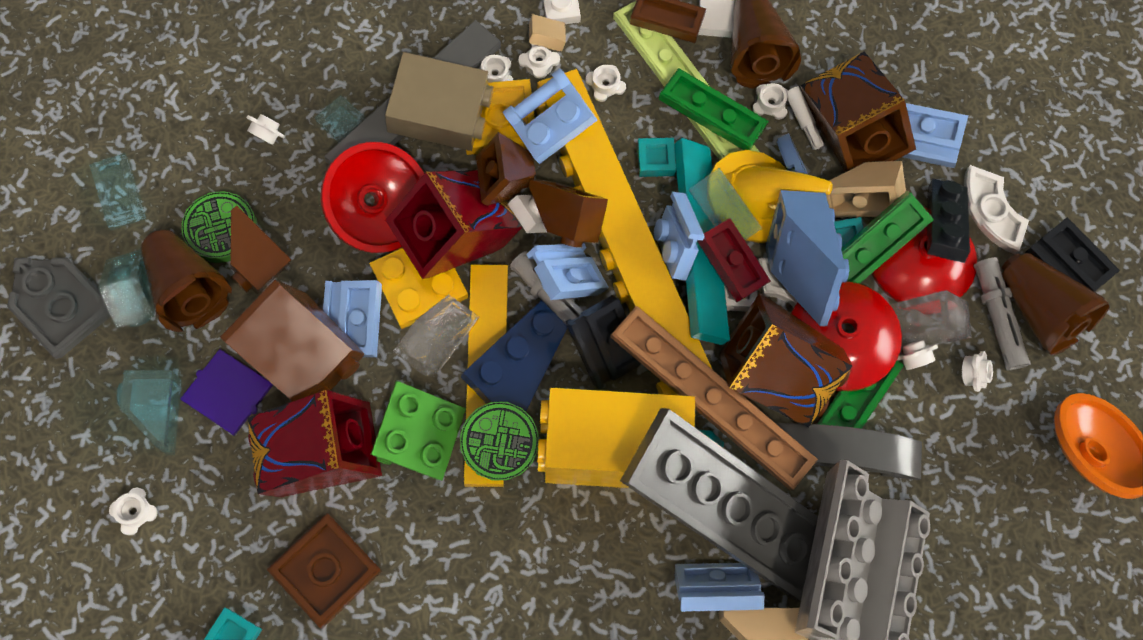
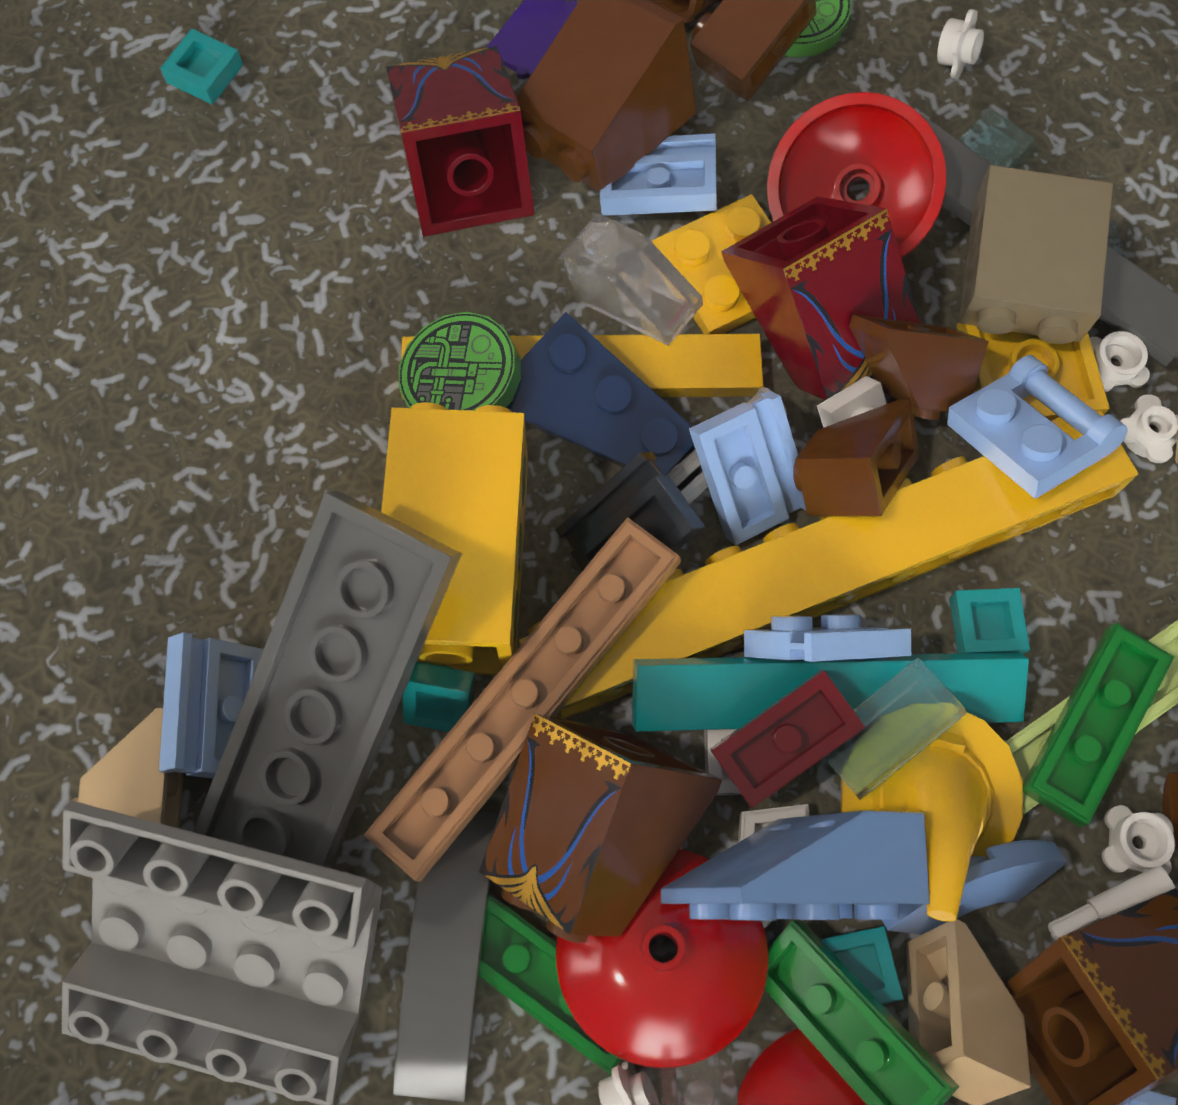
camera: 90 degrees right, 0 degrees up
reddish brown tile [267,513,382,629] -> none
bright green hinge [370,381,466,481] -> none
white plate [586,65,626,102] -> none

